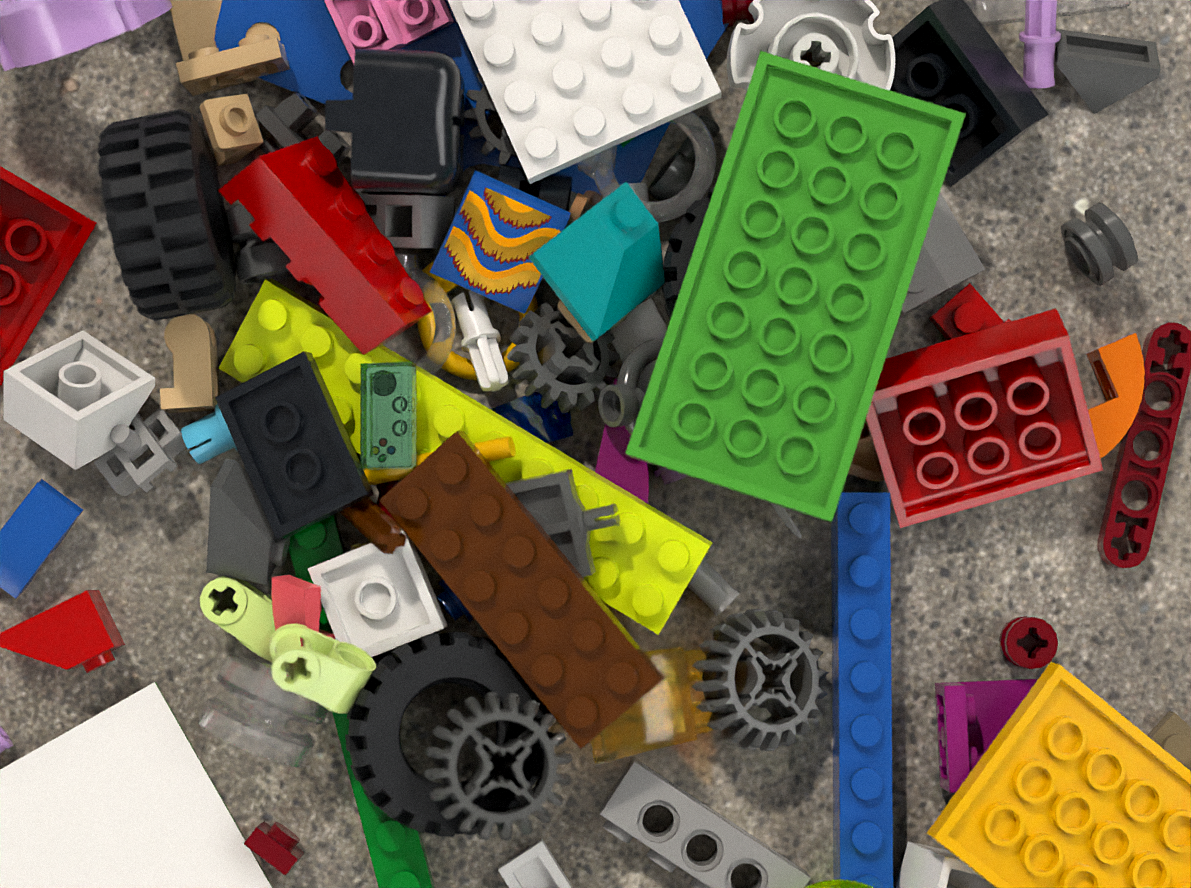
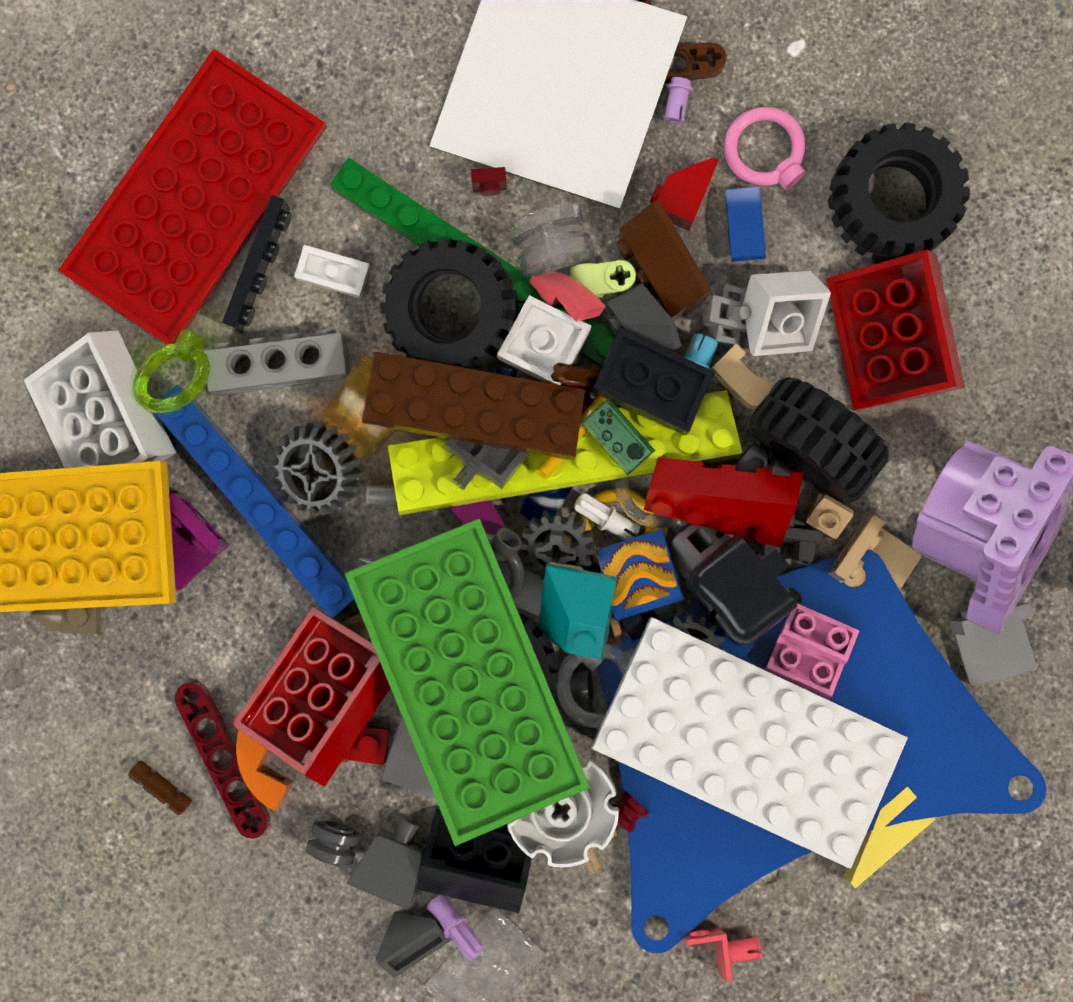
camera: 145 degrees right, 0 degrees up
yellowish green piece [269,623,376,713] -> none
dark grey gear [424,692,572,841] -> none
dark red wheel [999,616,1058,669] -> none
none -> dark grey torso [347,817,425,910]
none -> reddish brown slope [616,199,711,321]

